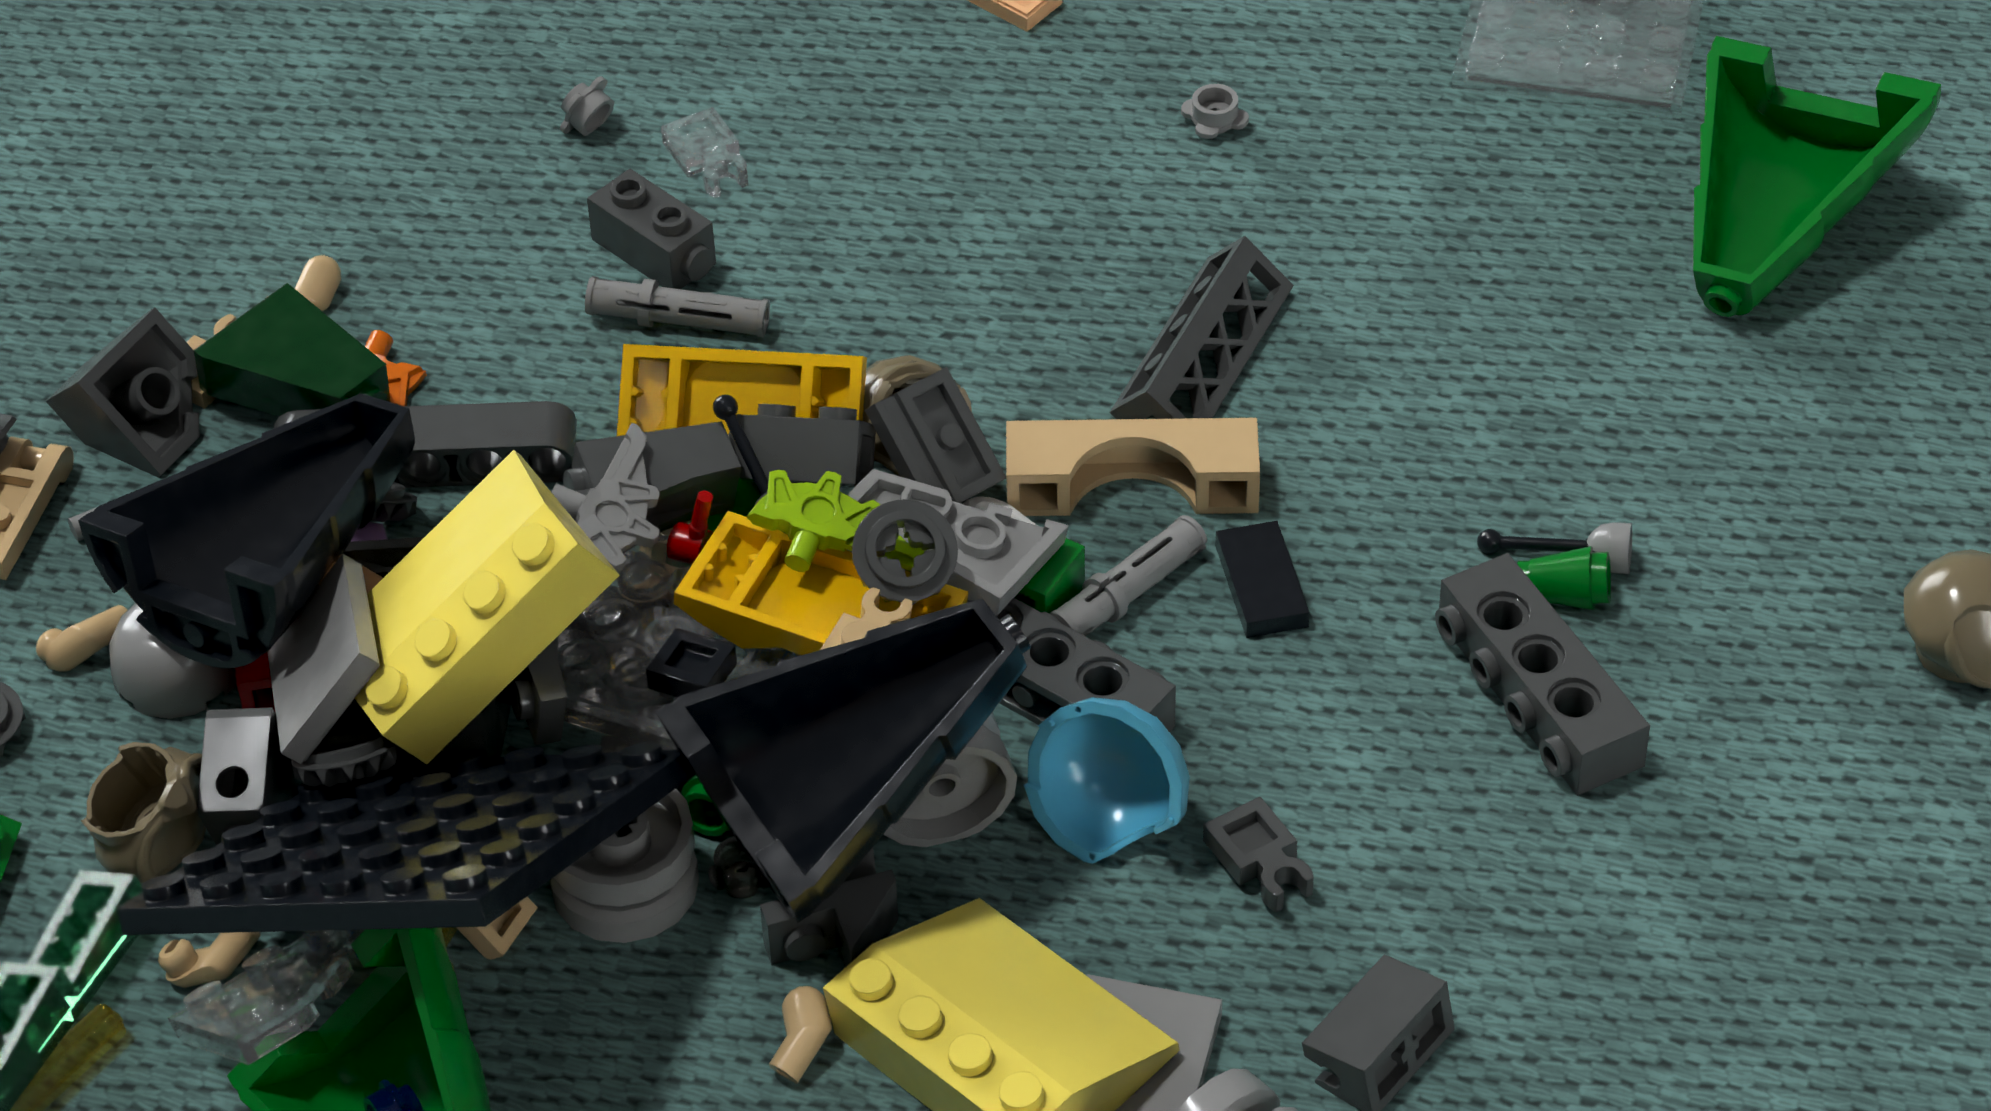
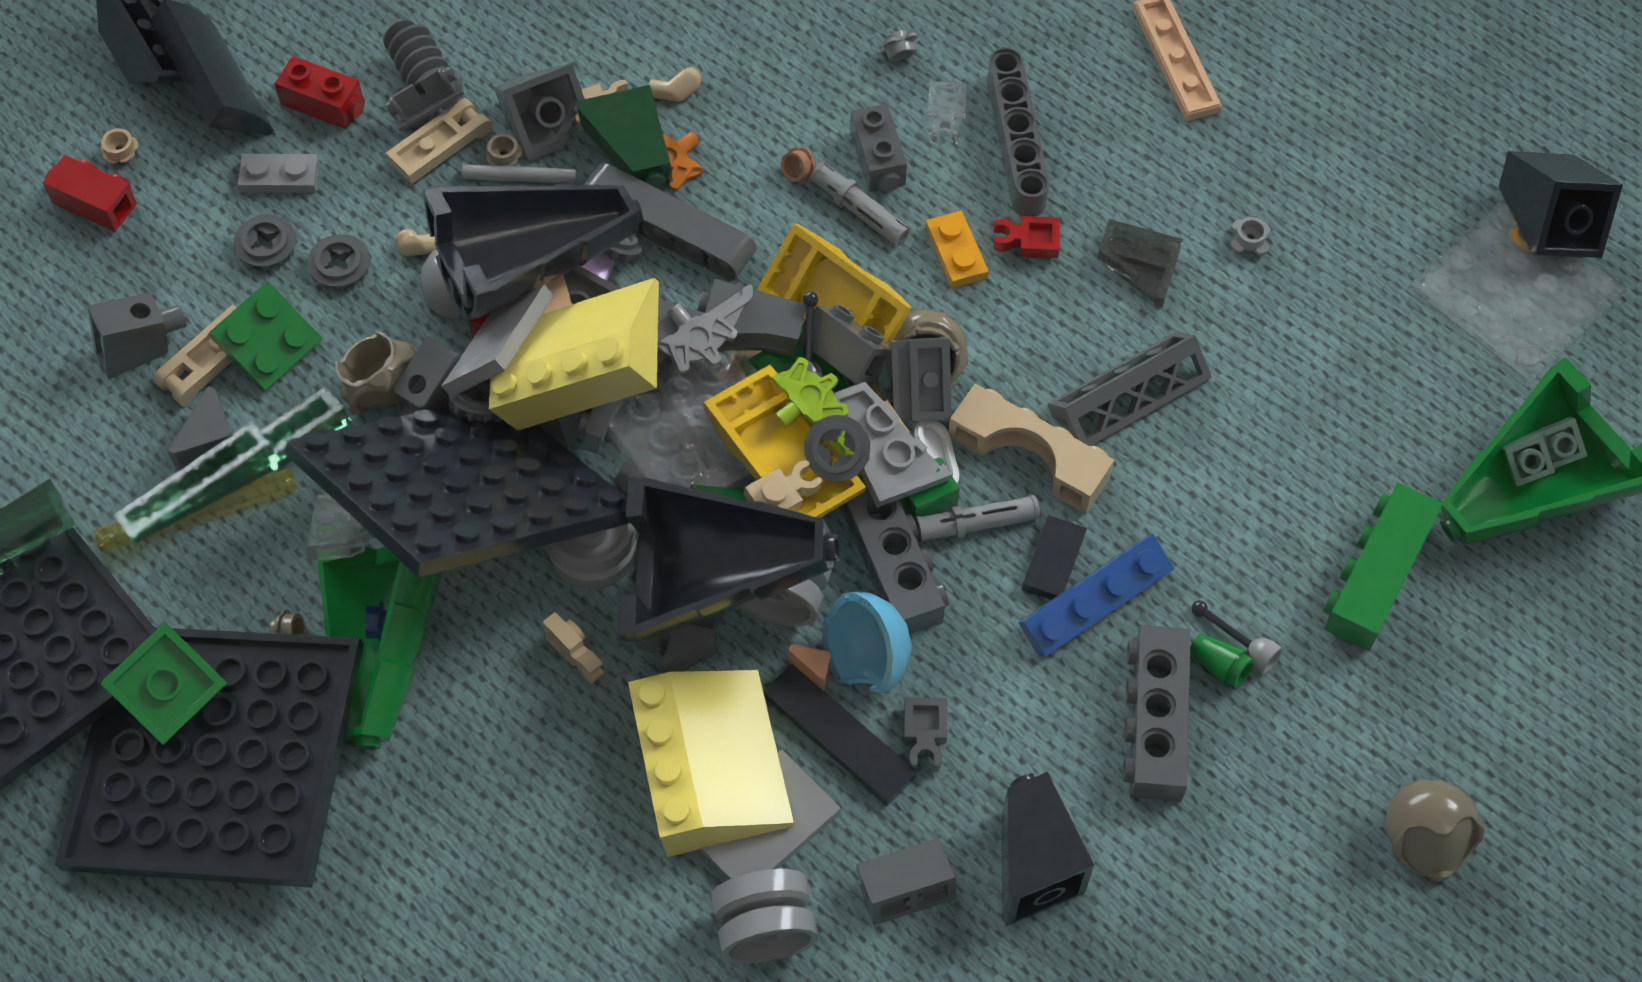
camera: 30 degrees right, 15 degrees up
black tile [646,628,737,698] -> none
red hand [666,490,713,565] -> none
tan arm [769,986,832,1084] -> none
none -> dark tan plate [485,133,523,166]
none -> tan plate [542,612,604,684]
none -> black tile [763,664,917,806]
none -> nougat plate [781,147,816,184]
none -> nougat slope [789,644,831,692]
none -> light orange plate [925,210,989,289]
none -> dark grey beam [987,47,1049,217]
none -> red plate [993,216,1060,258]
none -> black slope [1001,772,1094,926]
none -> blue plate [1018,534,1174,658]
none -> clear smoke wing [1097,219,1183,307]
none -> green brick [1323,482,1443,652]
none -> sand green slope [1502,417,1587,487]

